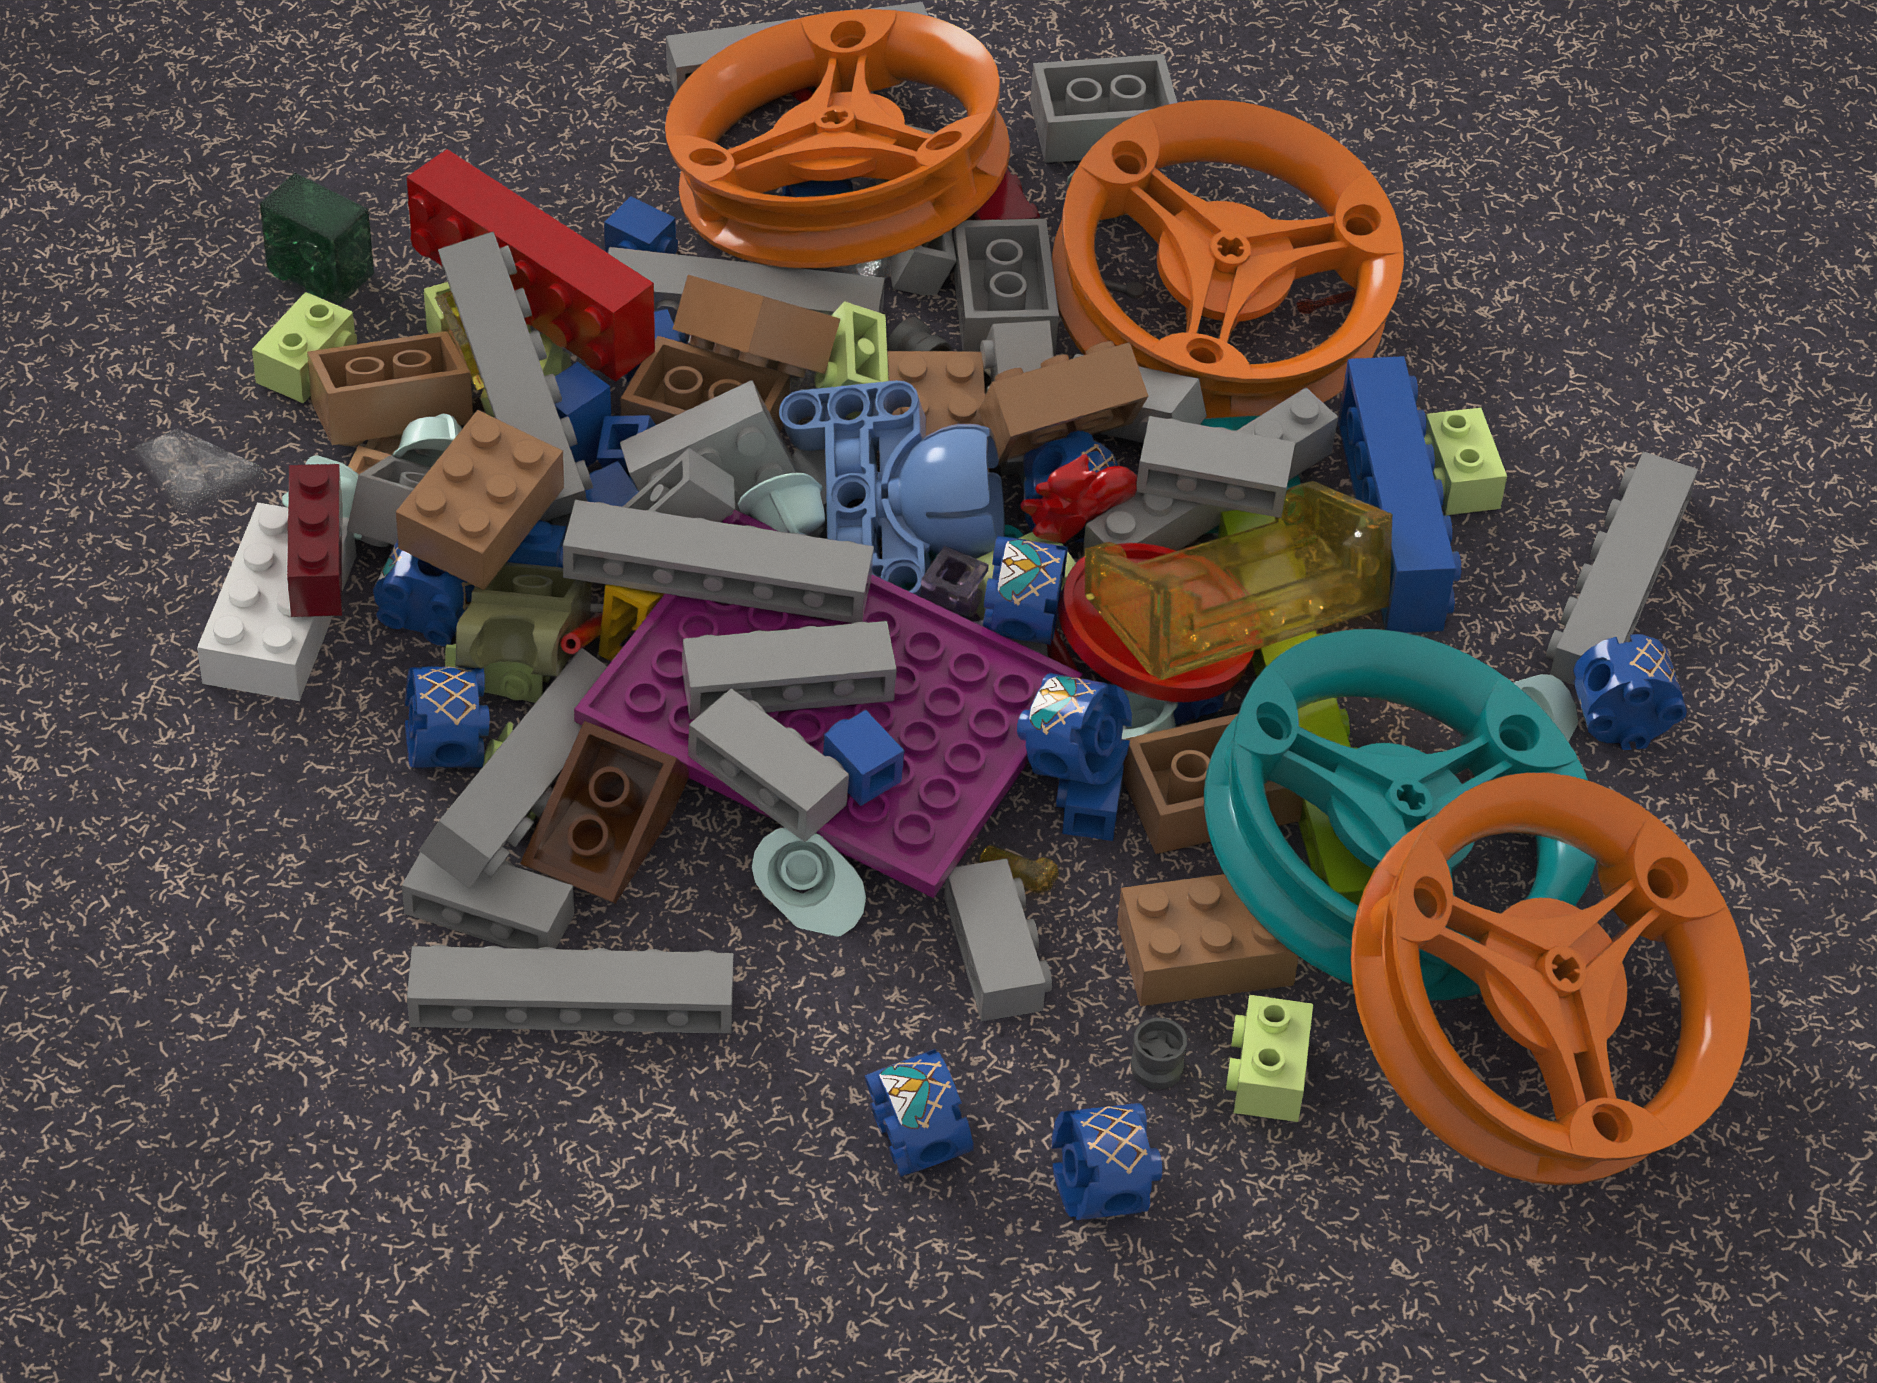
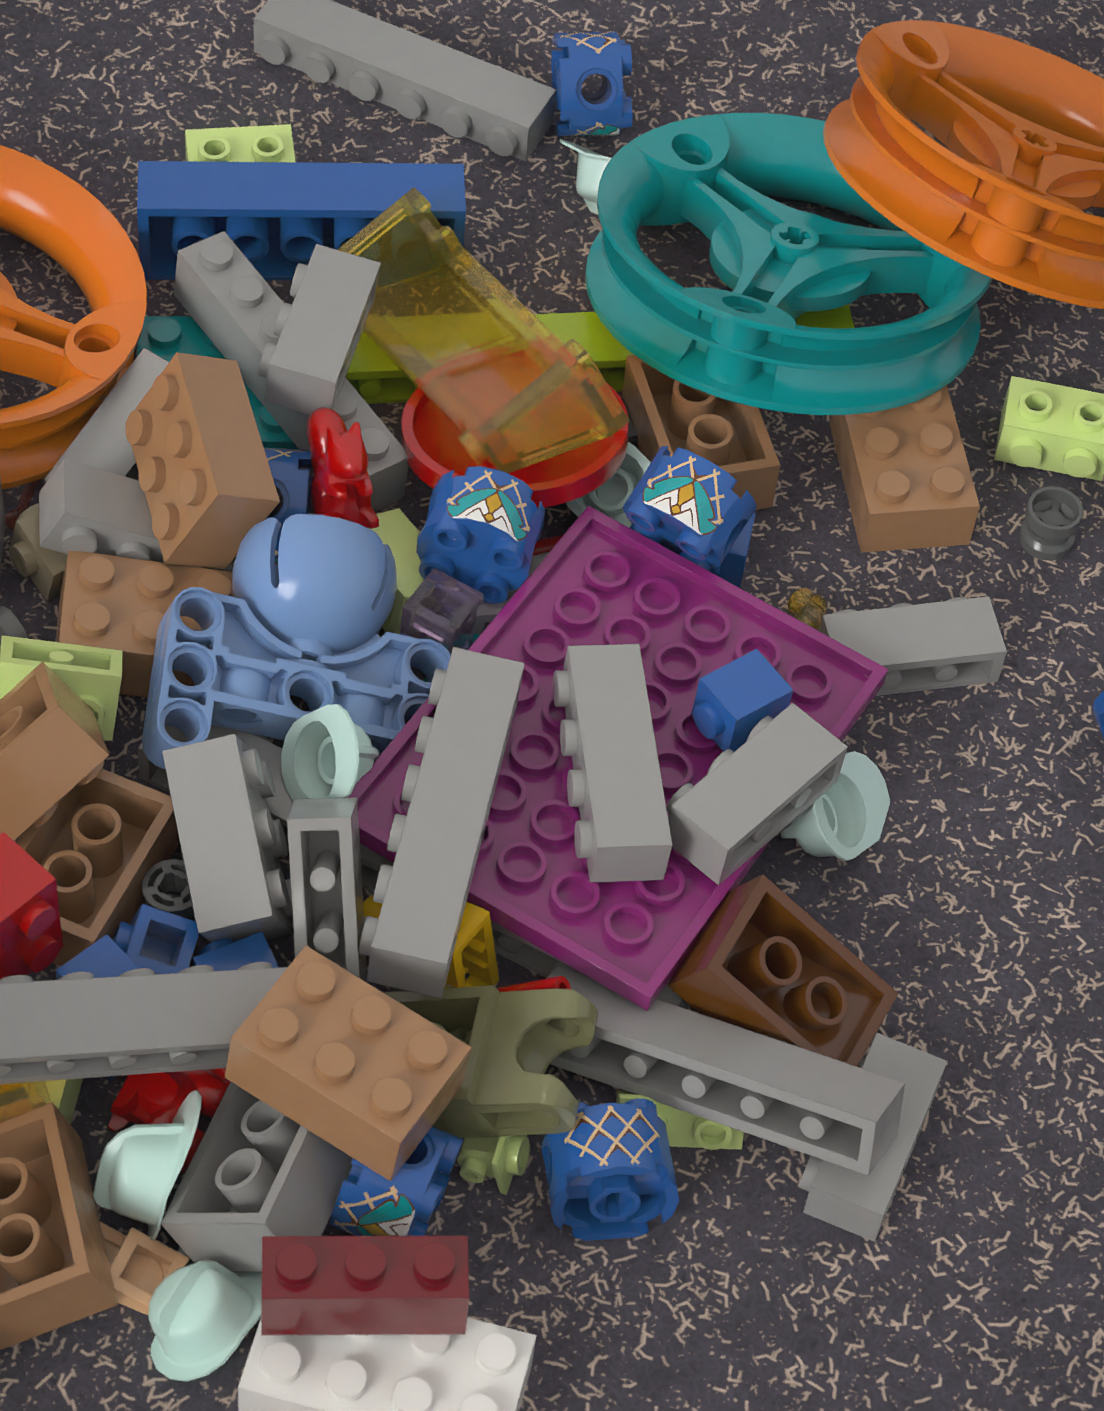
camera: 90 degrees left, 5 degrees up
light grey brick [407,945,733,1034] -> none

